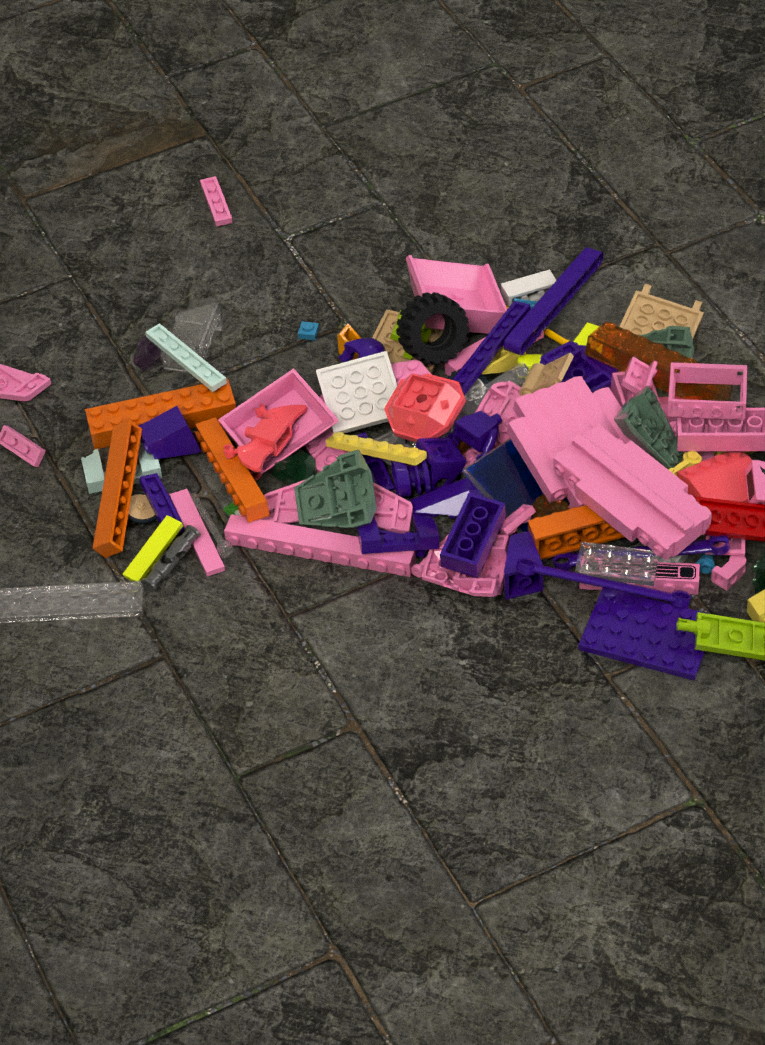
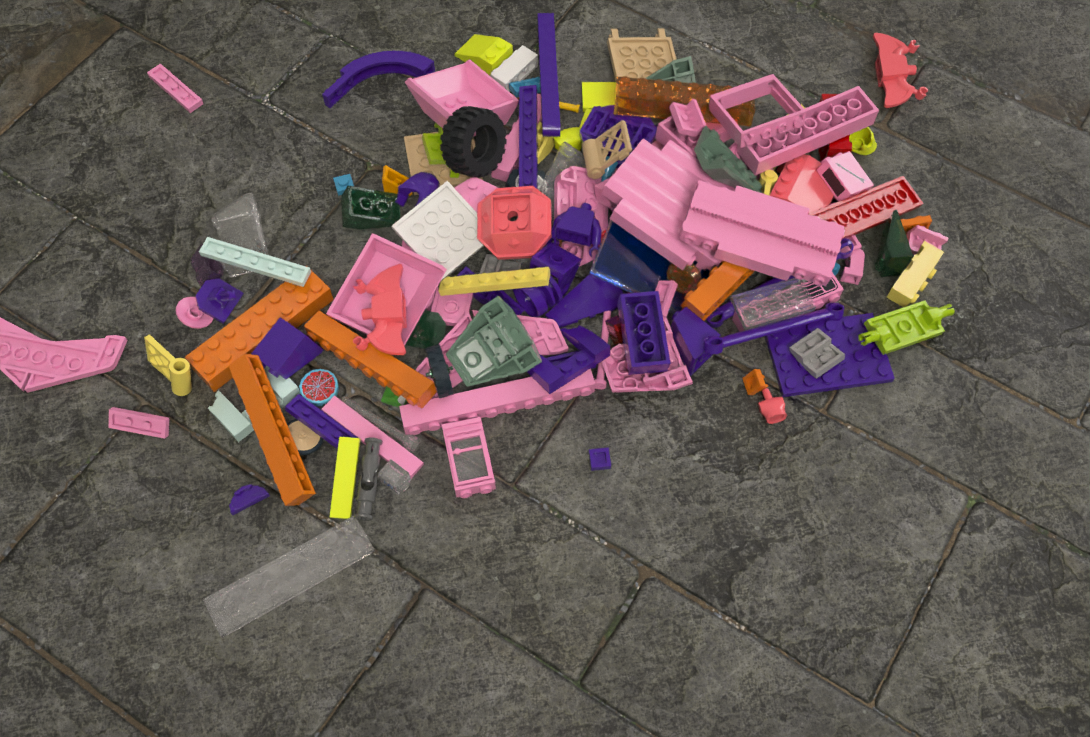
camera: 35 degrees left, 15 degrees up
none -> light yellow piece [144,335,192,396]
none -> bright pink dish [176,297,214,329]
none -> dark purple piece [195,278,244,324]
none -> dark purple tile [229,484,270,515]
none -> tile [299,369,339,406]
none -> dark purple arch [322,51,435,108]
none -> clear green slope [341,185,400,230]
none -> clear brick [378,459,411,495]
none -> black wheel [425,344,454,399]
none -> bright pink door [442,417,496,498]
none -> neon yellow slope [454,34,513,76]
none -> dark purple plate [588,447,611,471]
none -> orange tile [742,369,768,395]
none -> coral piece [758,388,787,424]
none -> light grey slope [789,328,845,379]

